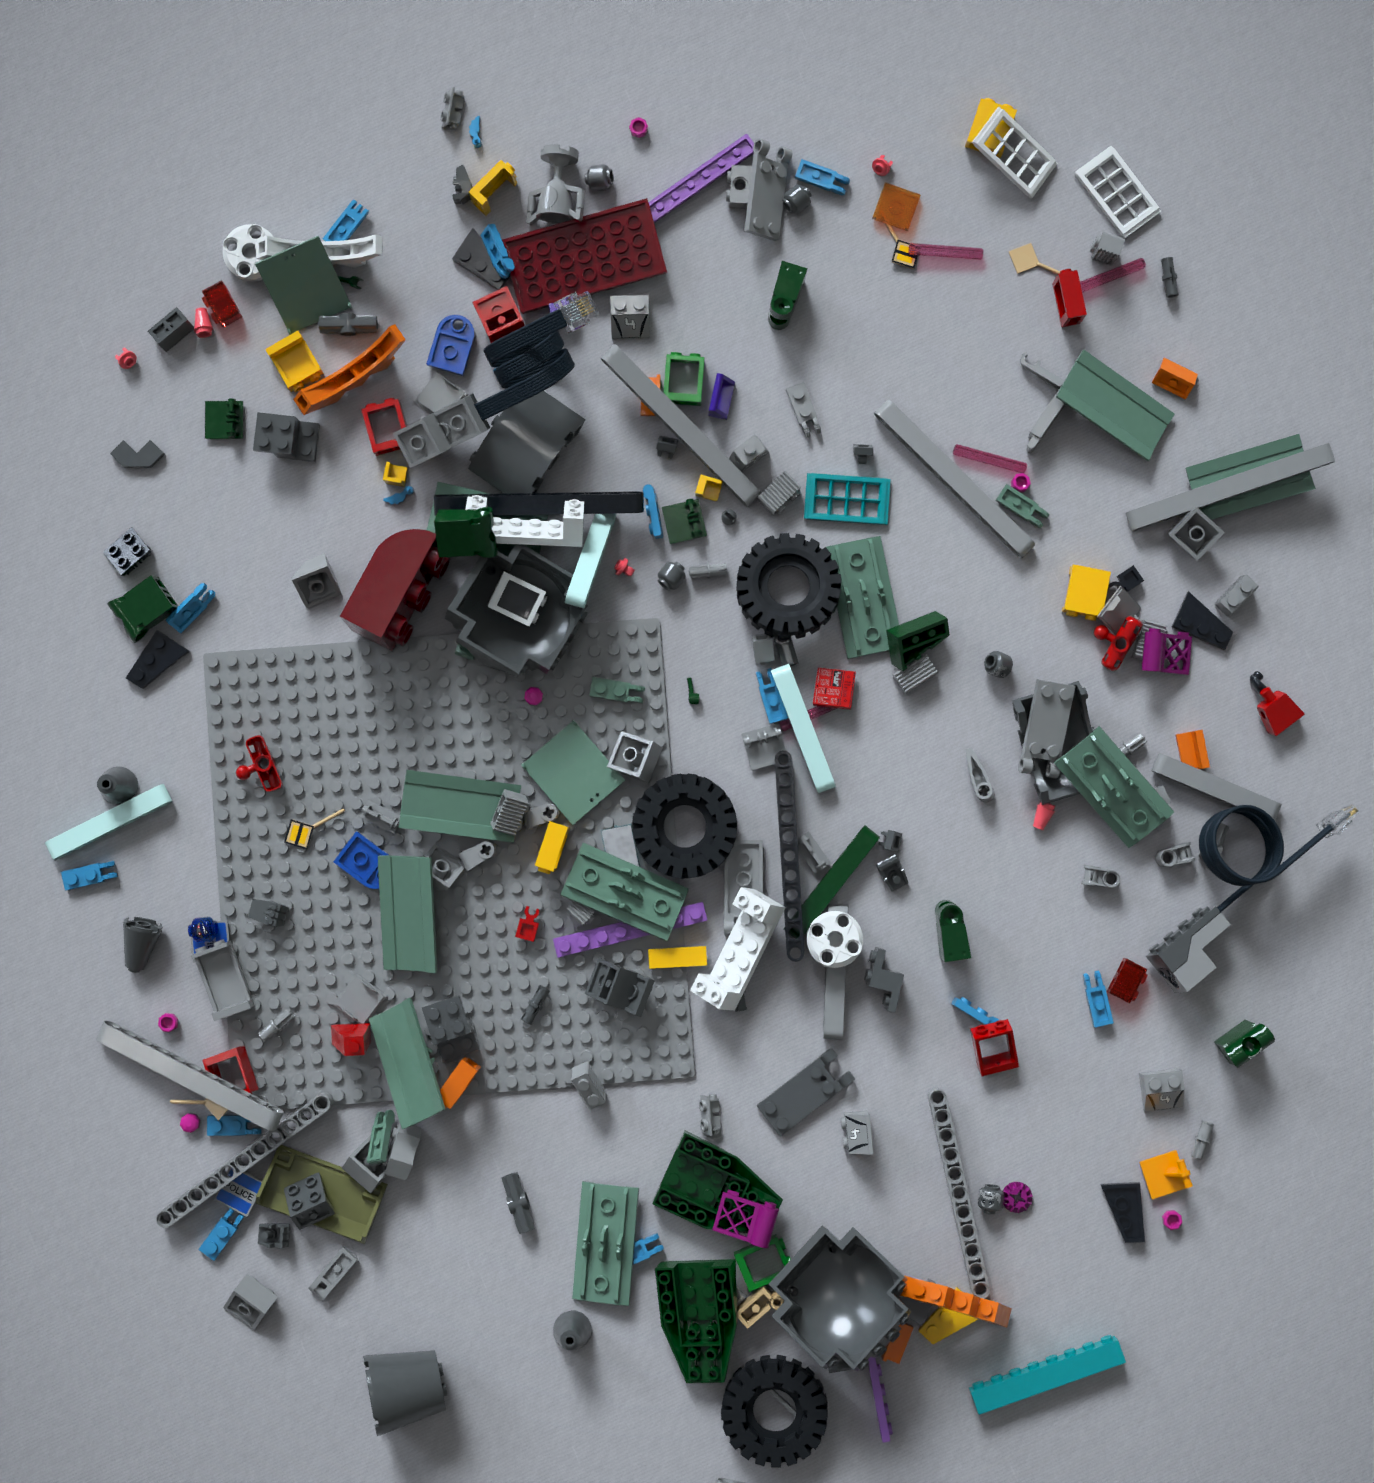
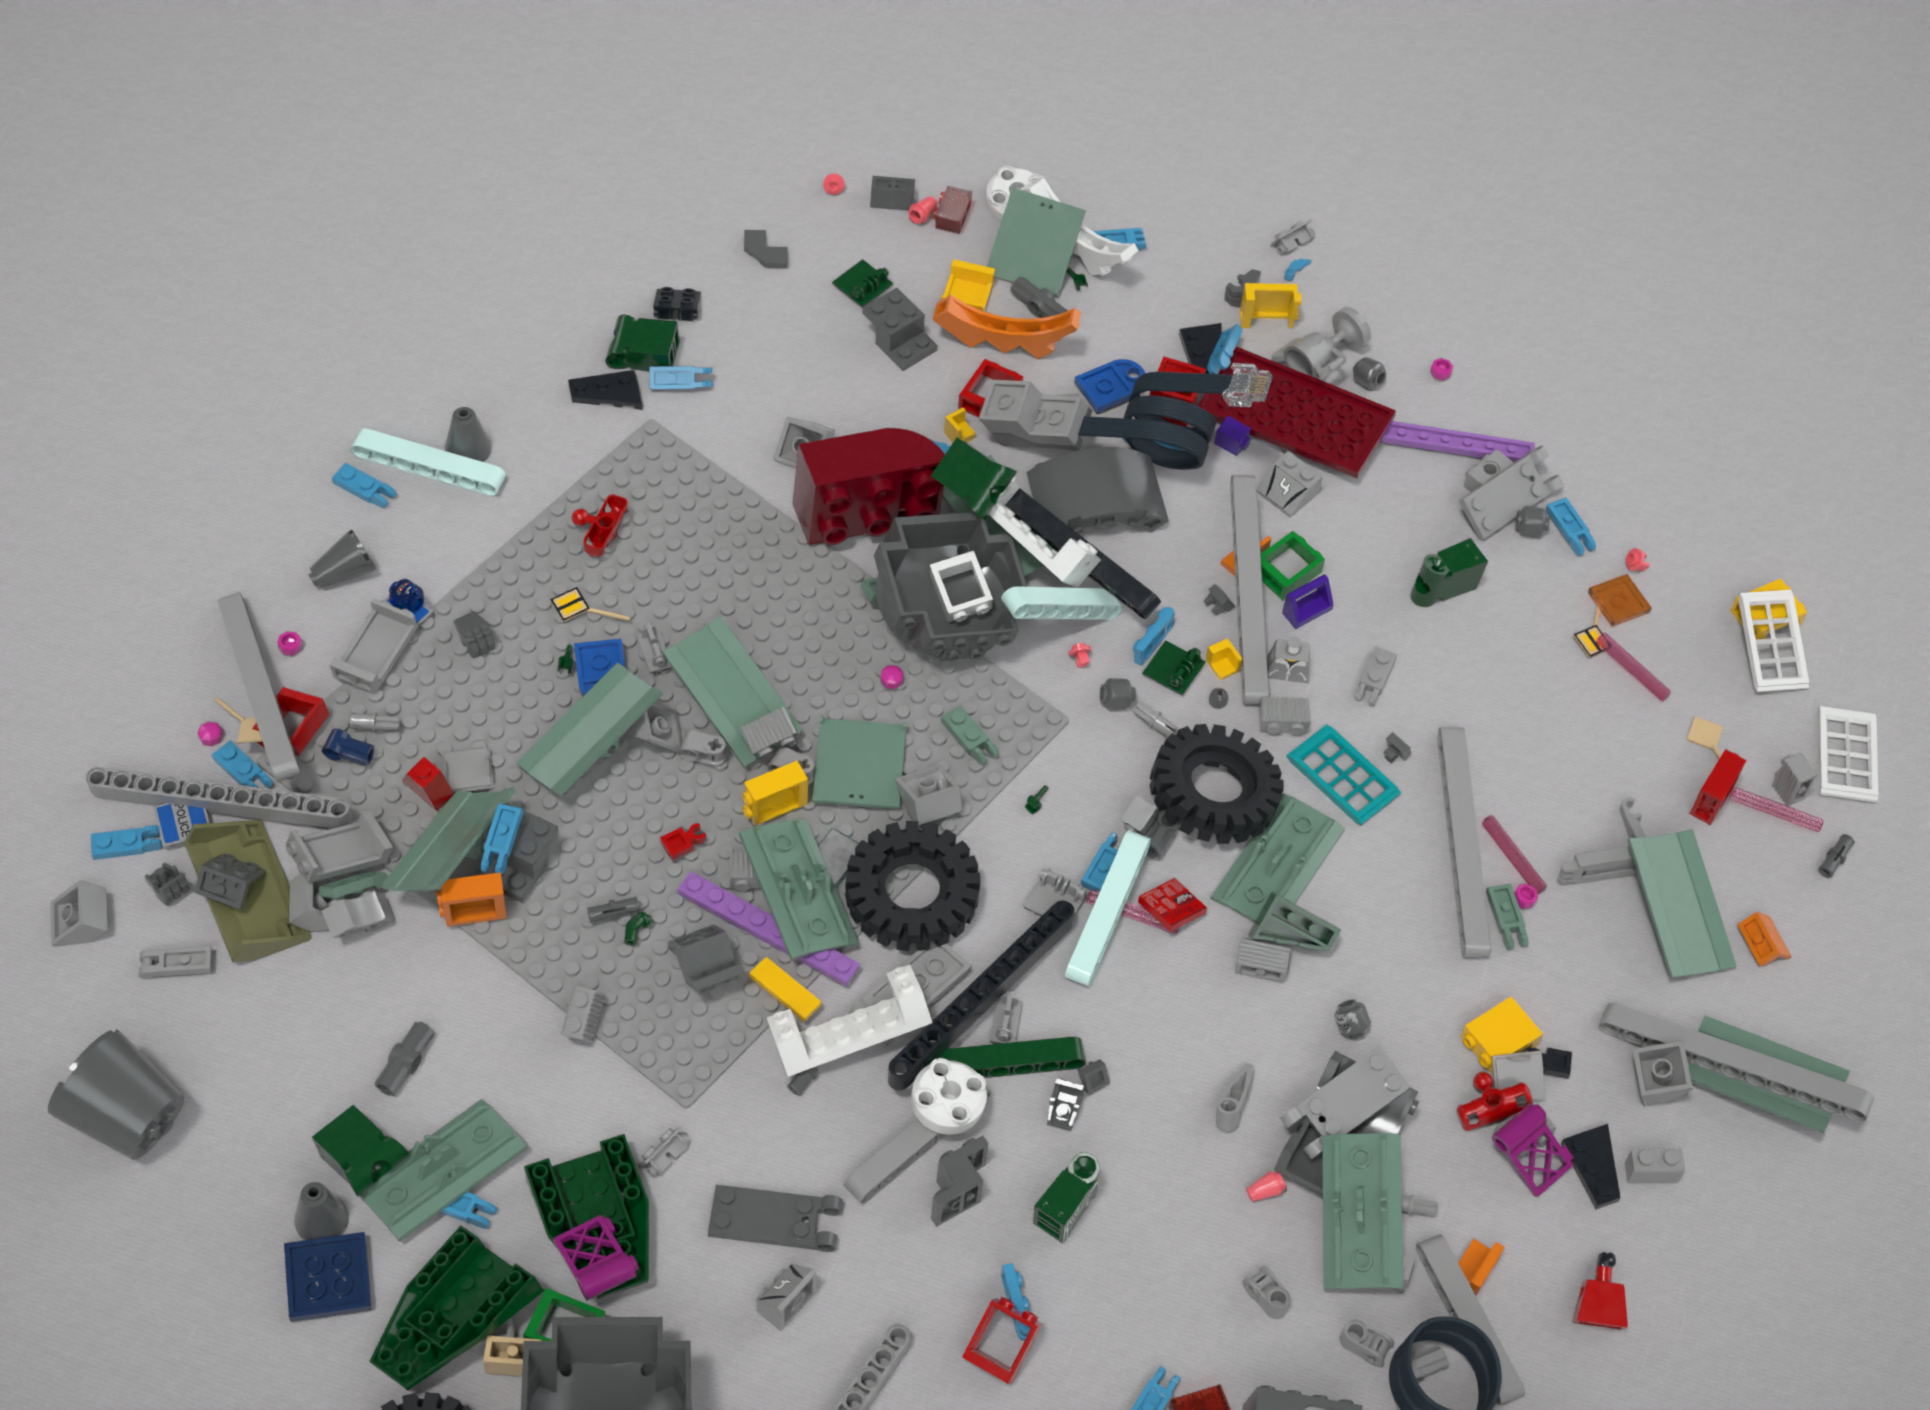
camera: 35 degrees right, 30 degrees down
none -> dark blue plate [284,1232,372,1322]
none -> light grey panel [286,811,393,883]
none -> dark green piece [312,1105,409,1197]
none -> dark blue piece [321,729,375,766]
none -> dark azure hinge [481,804,524,875]
none -> dark green hand [557,645,573,674]
none -> dark green arm [624,911,652,946]

